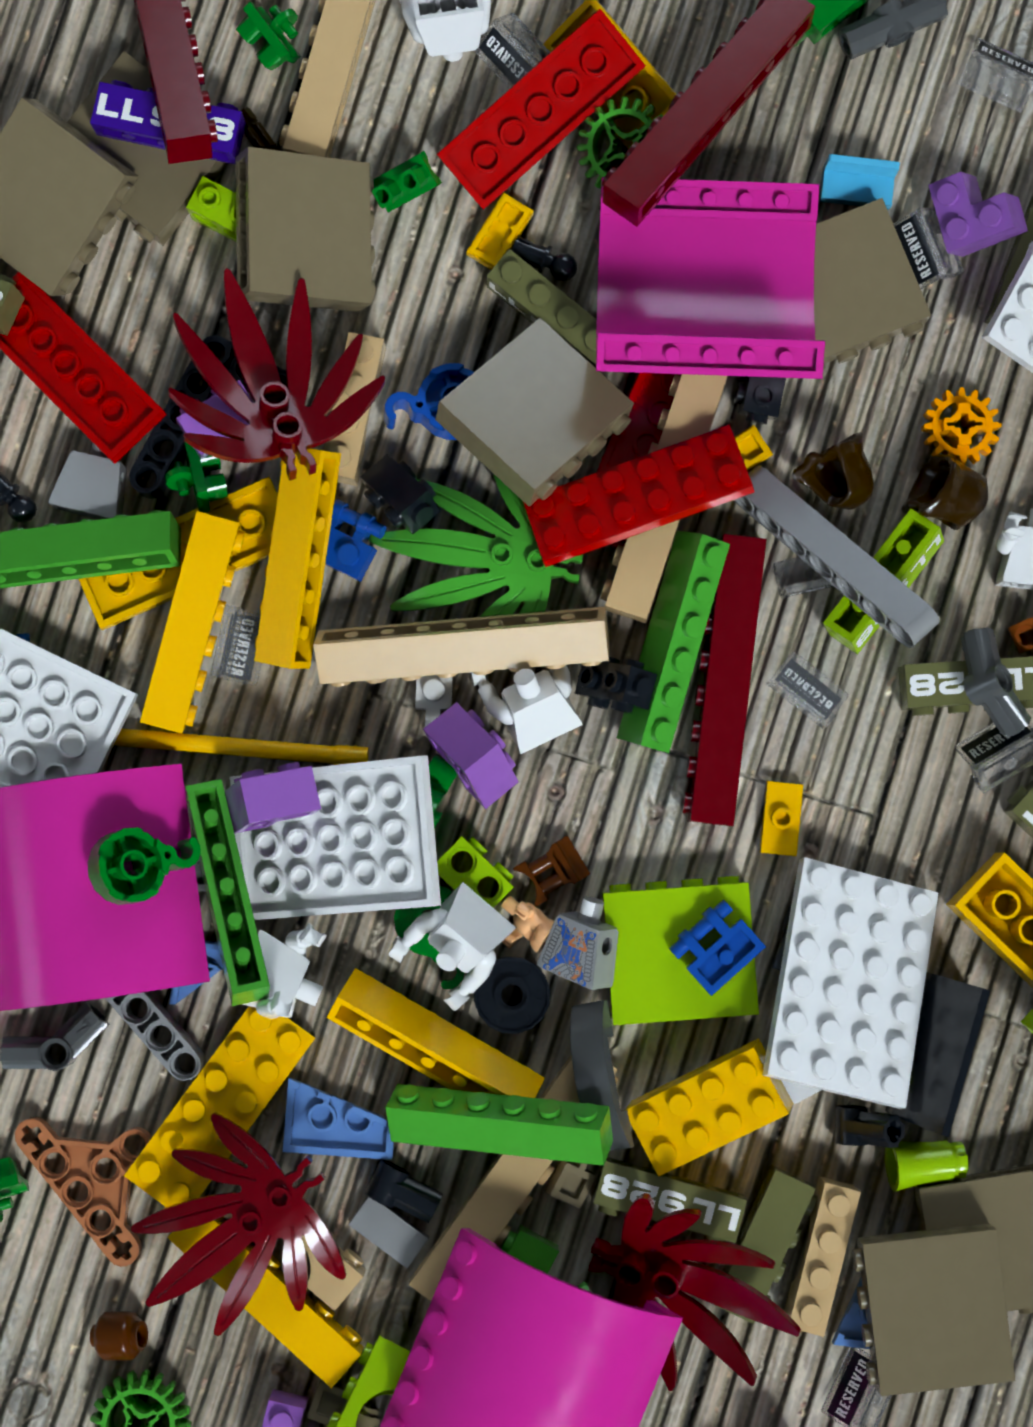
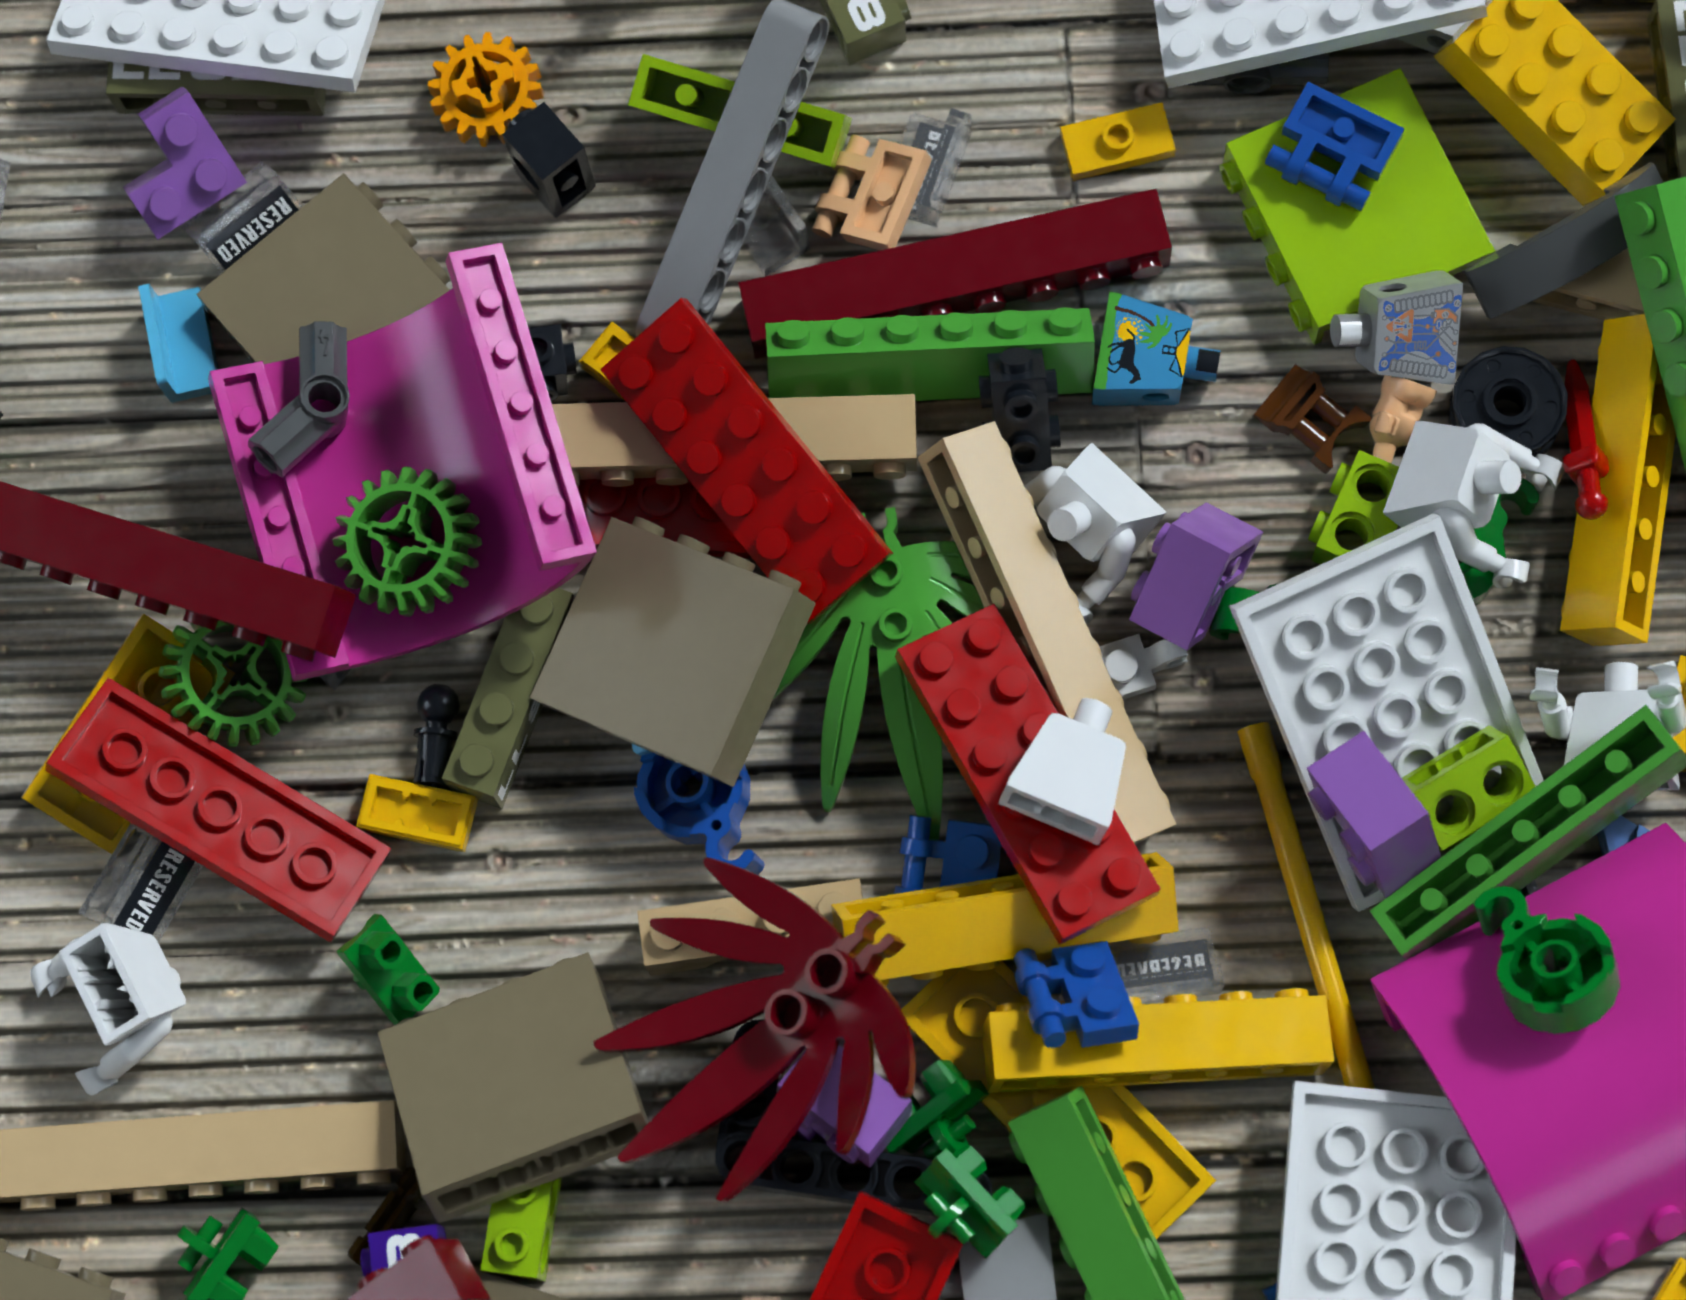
camera: 95 degrees left, 10 degrees down
black brick [360,454,440,534] -> none
dark brown piece [792,432,874,510] -> none
dark brown piece [901,454,988,530] -> none
none -> dark grey piece [248,321,350,478]
none -> bright green gear [332,467,483,617]
none -> black brick [502,102,596,219]
none -> light nougat plate [812,135,932,250]
none -> red plate [895,604,1161,945]
none -> green hips [915,1145,1025,1259]
none -> white torso [998,698,1126,845]
none -> blue plate [1014,941,1139,1048]
none -> dark azure torso [1092,292,1221,406]
none -> lime brick [1402,725,1536,851]
none -> red sword [1562,359,1609,520]

